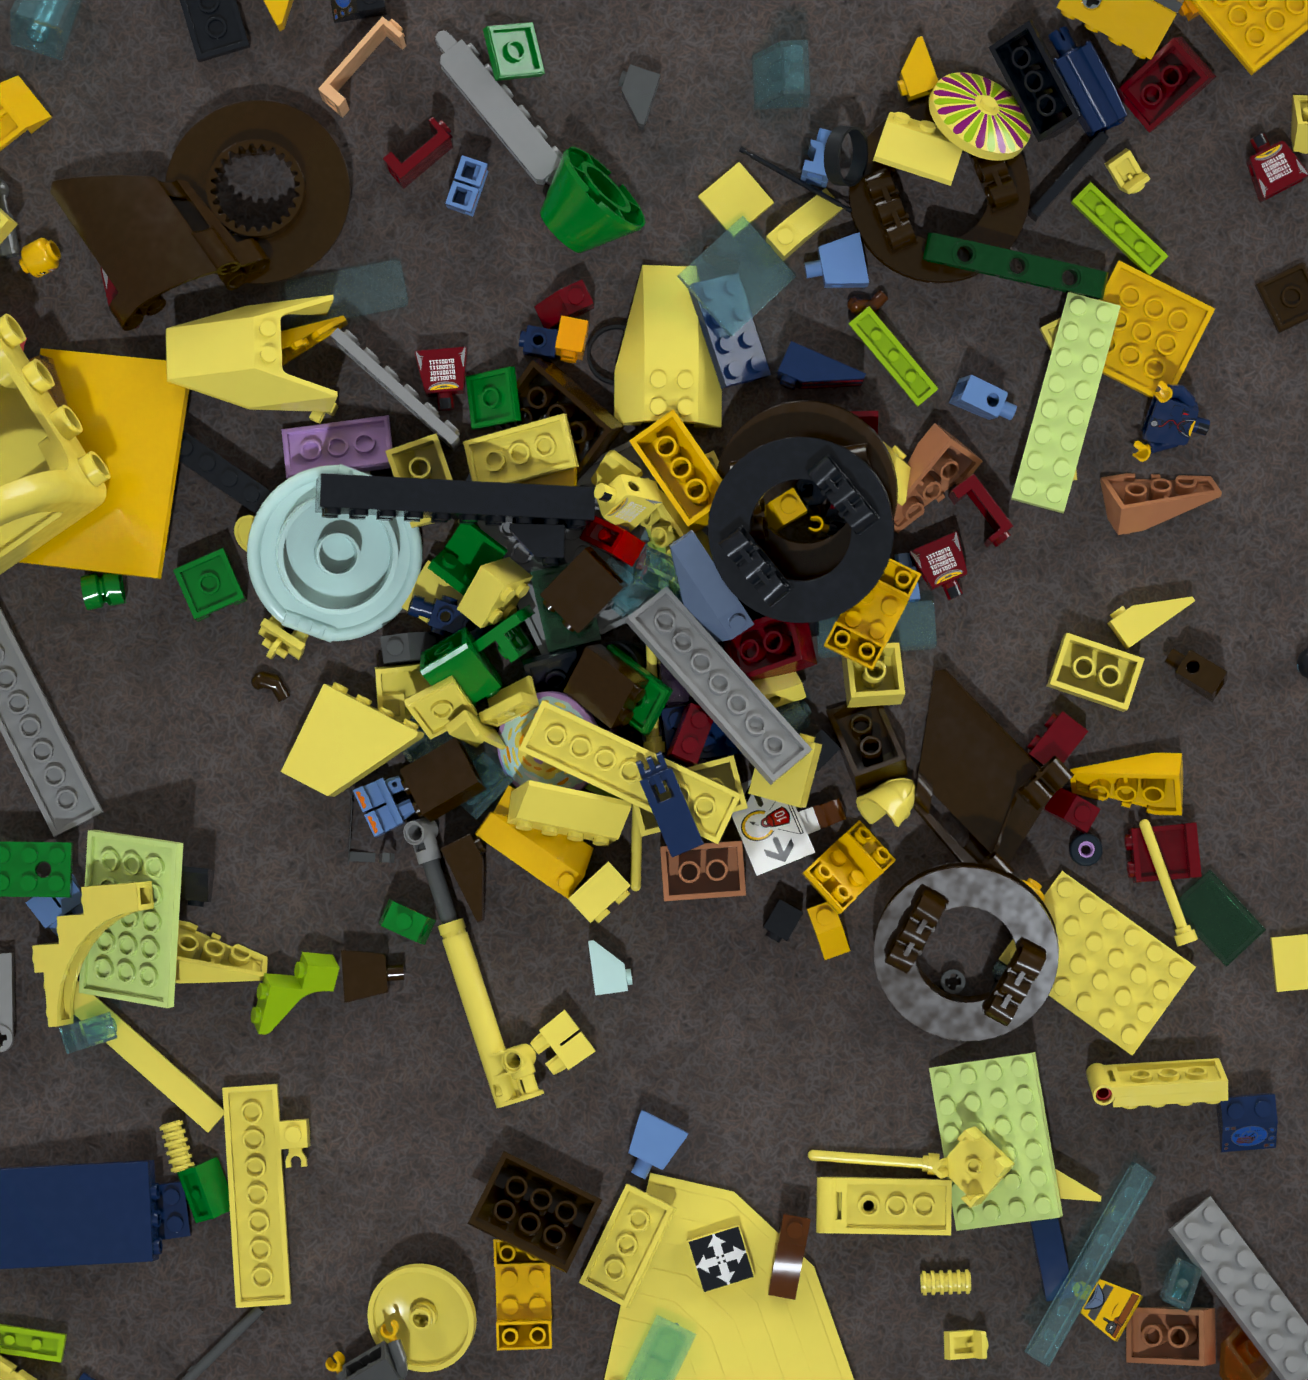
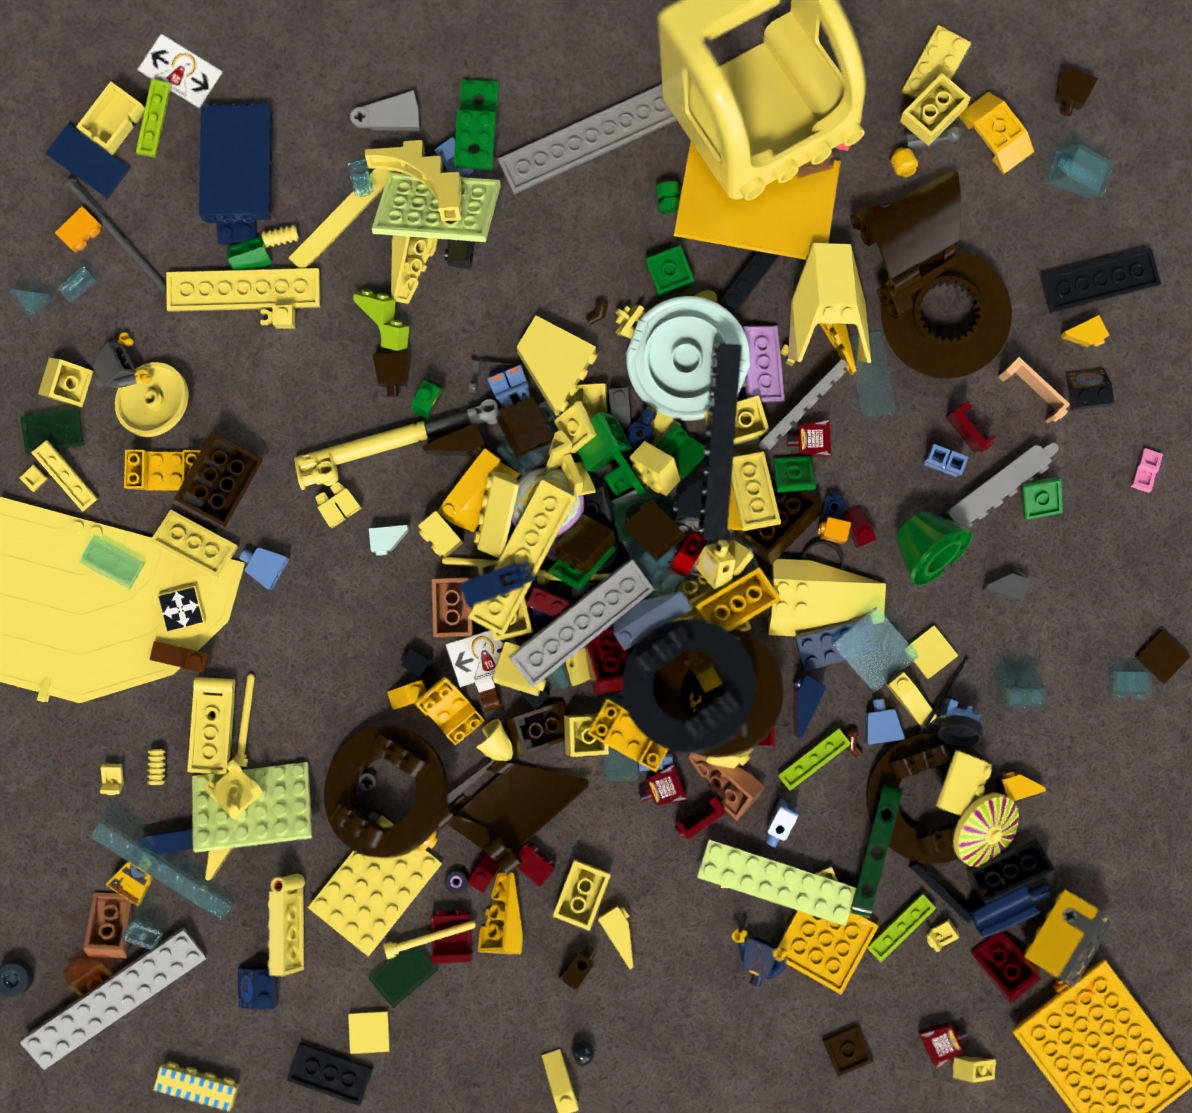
camera: 90 degrees right, 0 degrees up
nougat wedge [1100,473,1222,535] -> none

